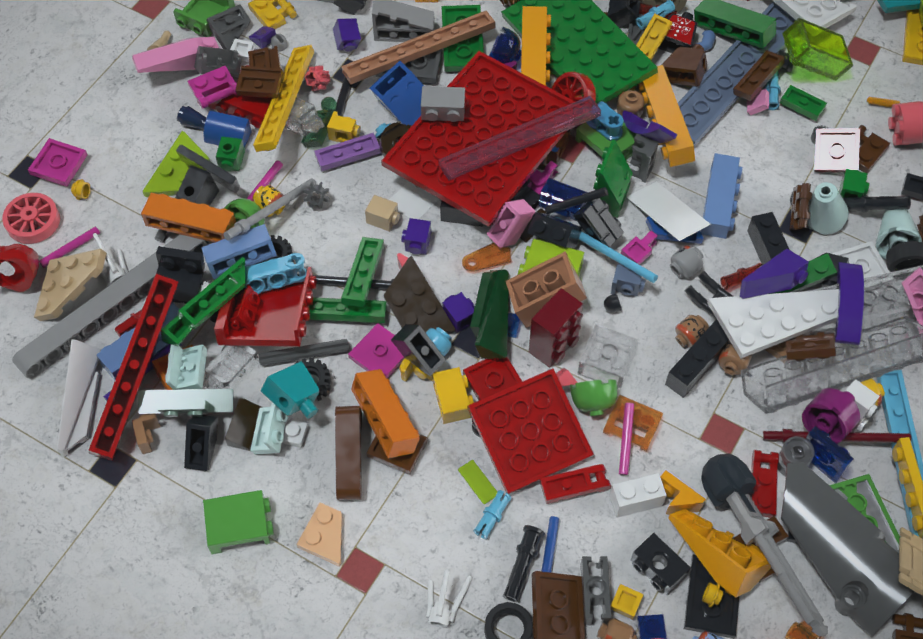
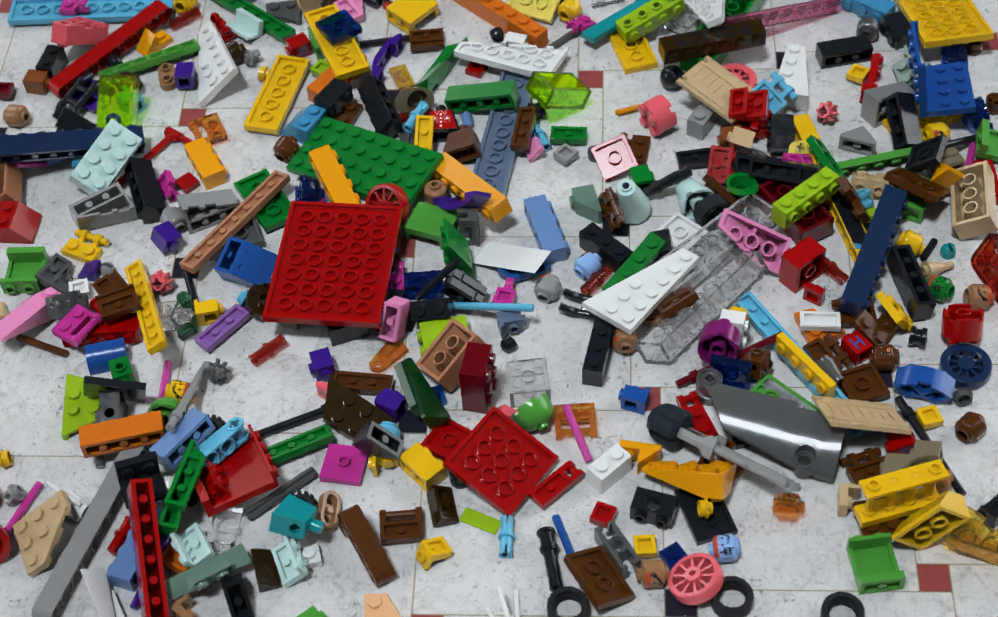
camera: 25 degrees left, 10 degrees down
dark blue cone [177,106,206,130] -> none
green plate [341,237,384,307] -> none
orange brick [351,369,419,458] -> none
tan brick [365,195,400,232] -> none
light grey brick [421,86,465,122] -> none
clear pink plate [439,96,601,180] -> none
dark azure piece [584,101,623,141] -> none
medium nougat head [675,315,709,348] -> none
dark purple slope [739,249,809,299] -> none
dark purple slope [835,262,864,345] -> none
none -> light grey plate [2,484,25,507]
none -> reddish brown bar [16,334,69,358]
none -> light grey head [160,206,186,233]
none -> clear red pin [248,334,287,366]
none -> medium nougat plate [316,490,341,531]
none -> reddish brown plate [333,370,394,395]
none -> yellow bracket [415,536,453,570]
none -> dark brown slope [426,485,459,528]
none -> light grey plate [553,143,579,166]
none -> sand green slope [569,184,602,224]
none -> light blue head [573,251,602,280]
none -> red plate [589,501,617,528]
none -> blue brick [618,384,651,415]
none -> reddish brown brick [741,348,773,380]

